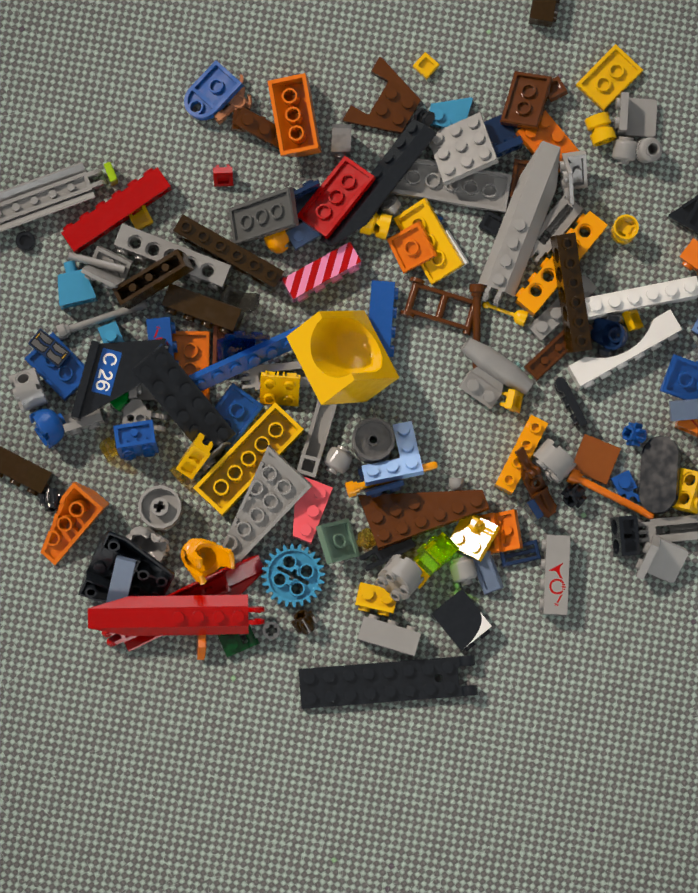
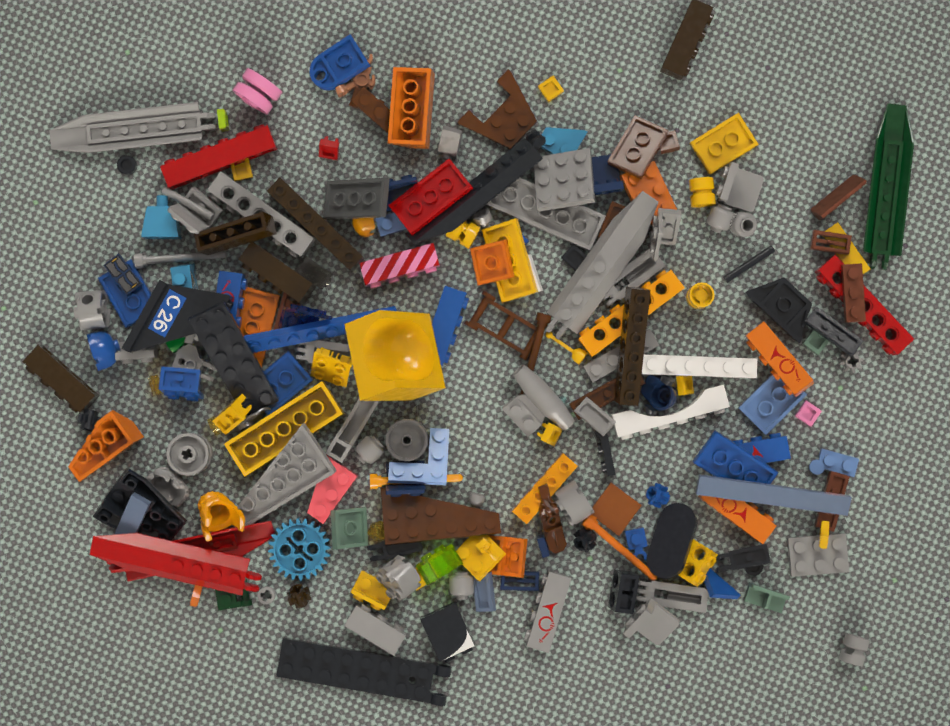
camera: 20 degrees right, 5 degrees up
none -> bright pink wheel [232,68,282,115]
none -> light grey tile [574,397,616,436]
none -> black bar [723,245,775,283]

